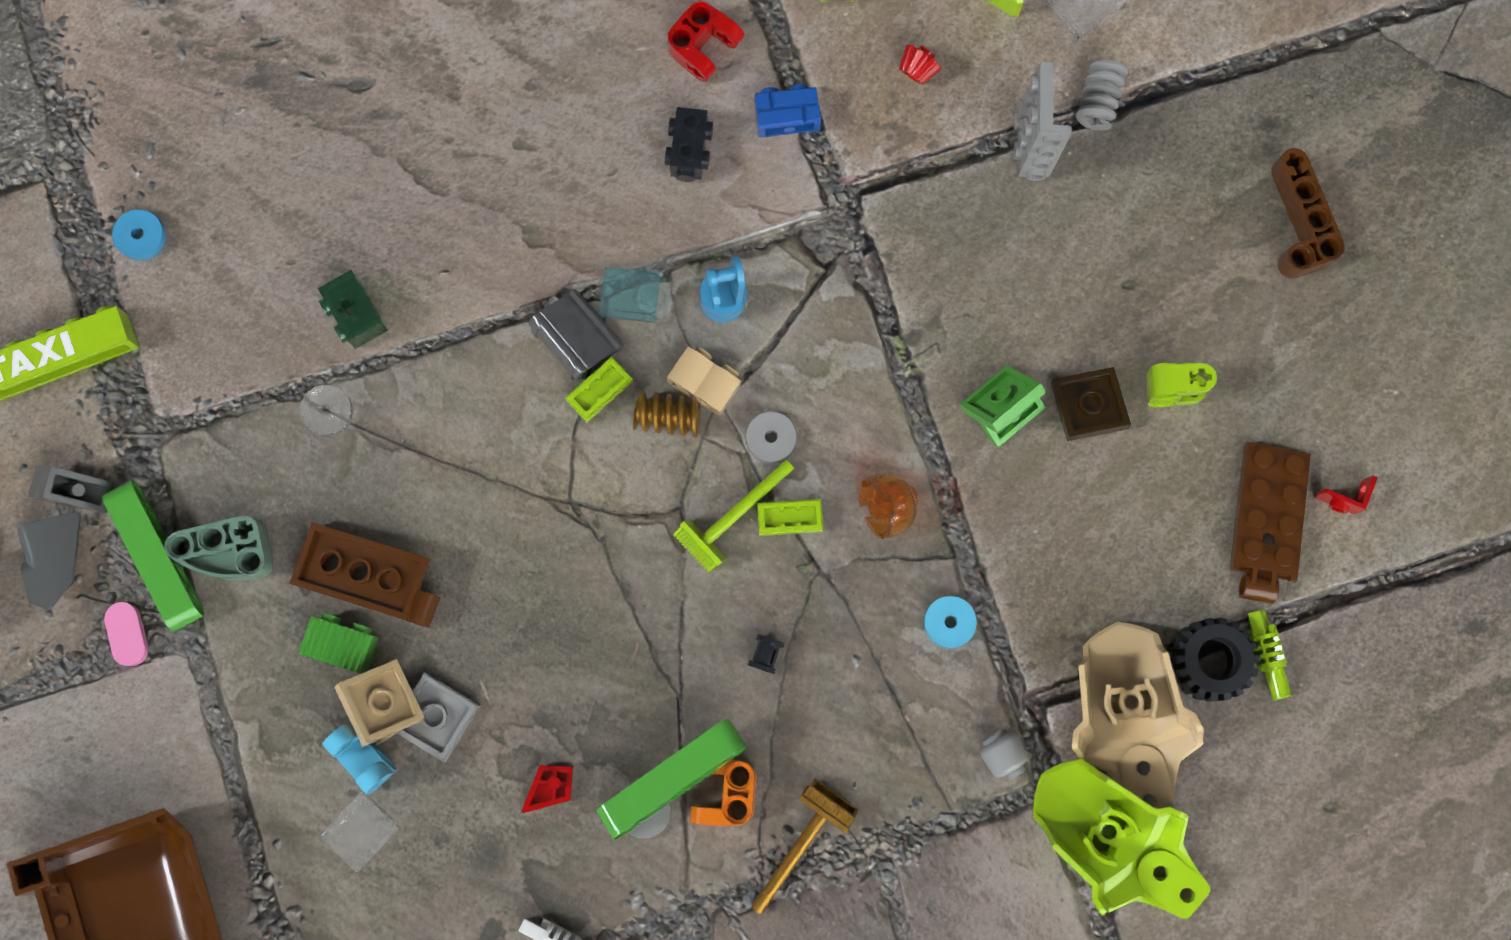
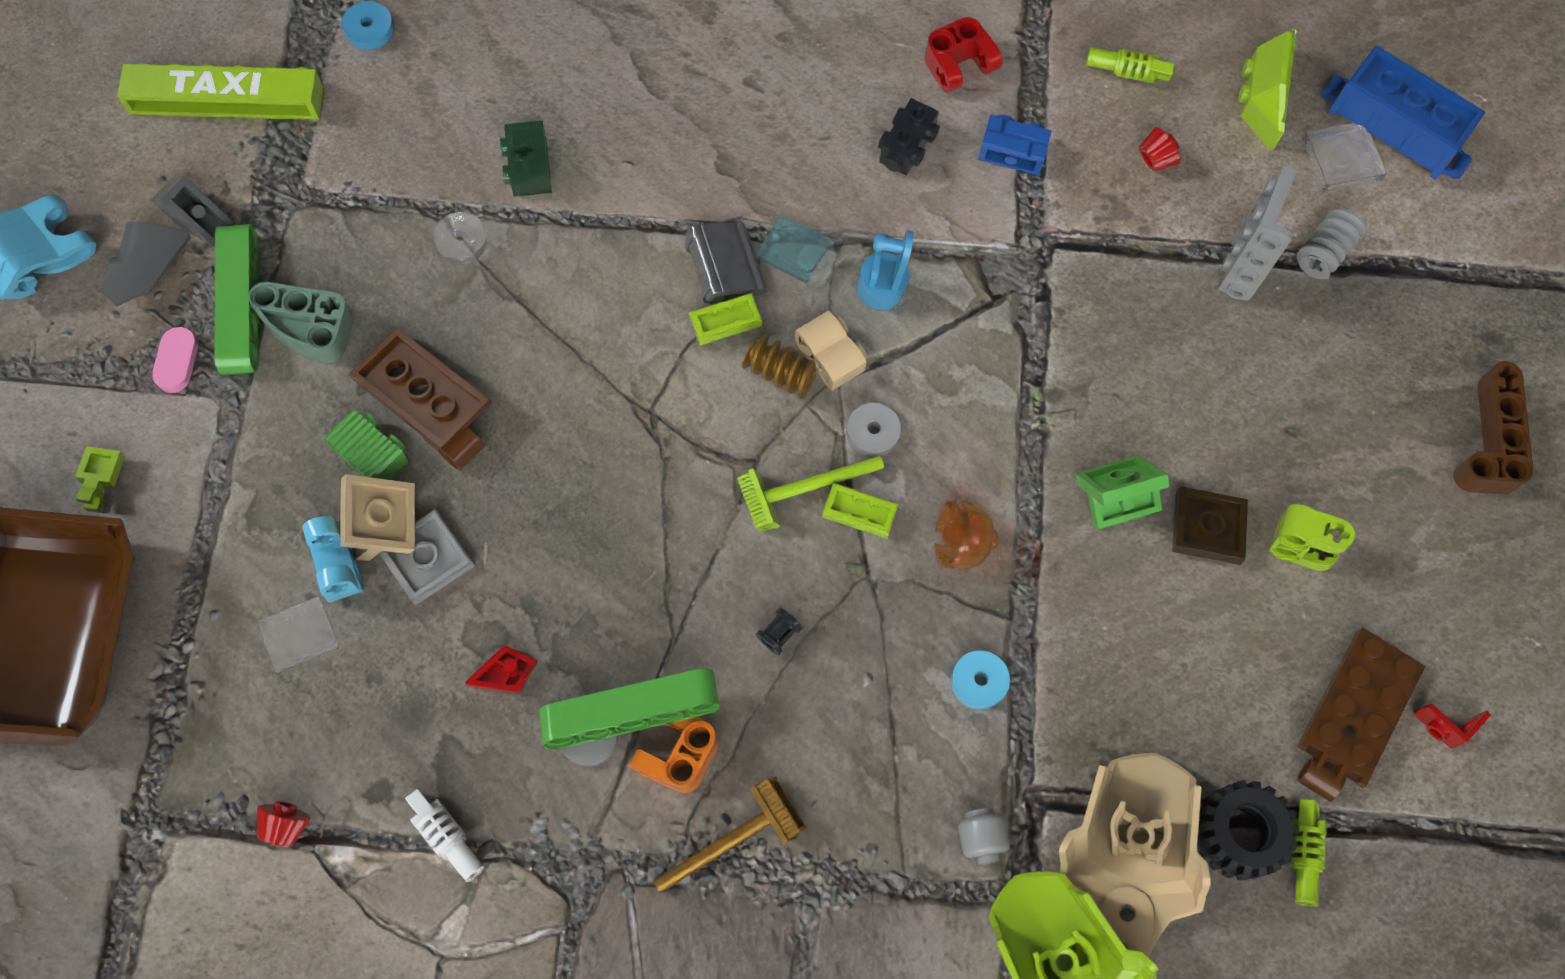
camera: 20 degrees right, 10 degrees down
none -> lime plate [75,446,125,512]

